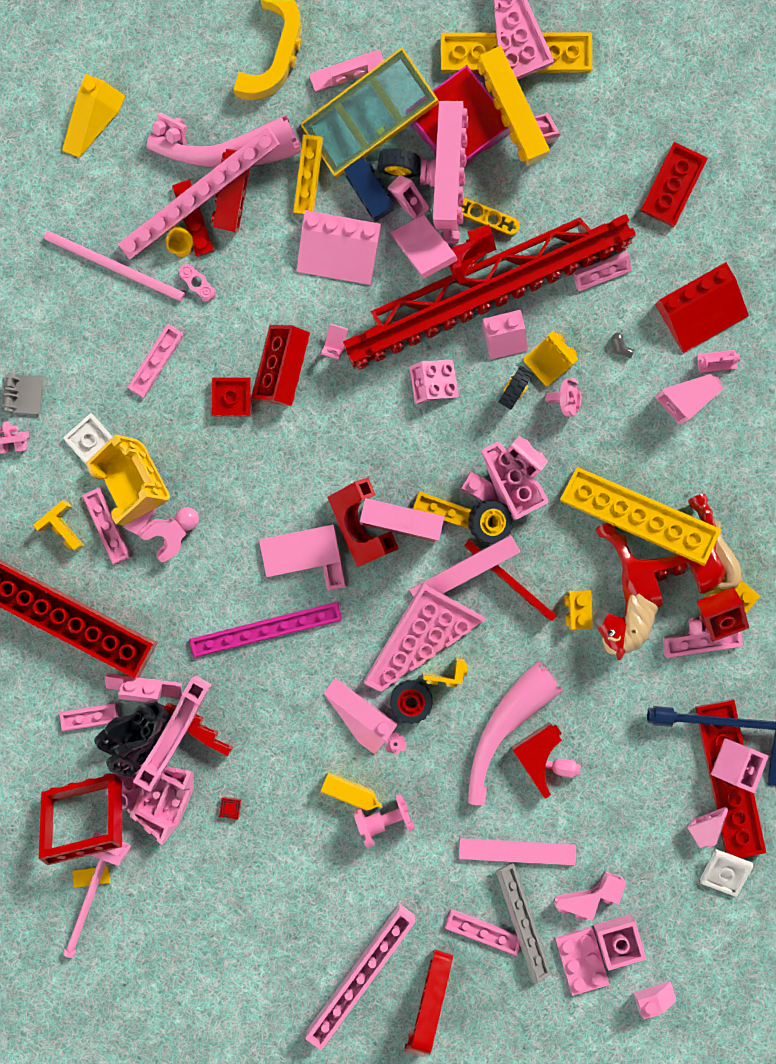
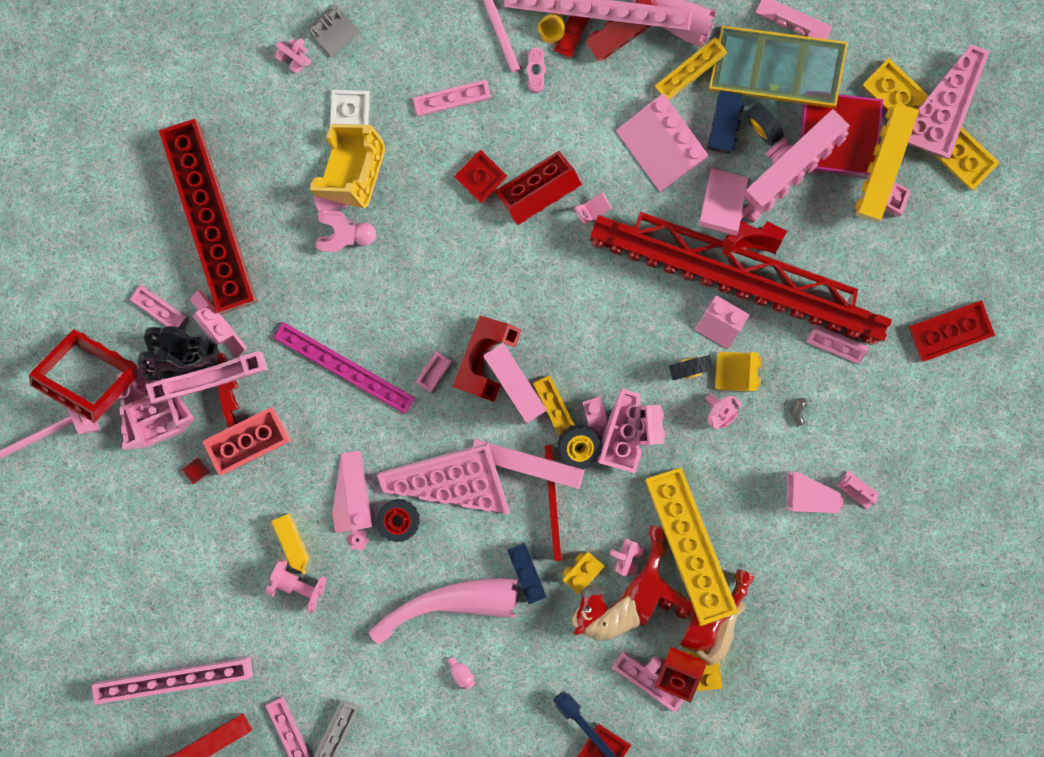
camera: 45 degrees right, 0 degrees up
yellow bracket [33,500,84,551] -> none
yellow piece [72,865,111,888] -> none
bright pink tile [82,488,131,565] -> none
bright pink tile [259,524,342,577] -> none
bright pink slope [387,175,430,219] -> none
bright pink bracket [409,360,459,404] -> none
yellow bracket [423,657,468,687] -> none
bright pink tile [459,838,576,865] -> none
yellow beam [461,197,520,236] -> none
red arch [511,722,562,799] -> none
red slope [655,262,749,353] -> none
none -> coral slope [202,407,292,476]
none -> dark blue brick [507,542,547,604]
none -> bright pink hips [610,538,644,576]

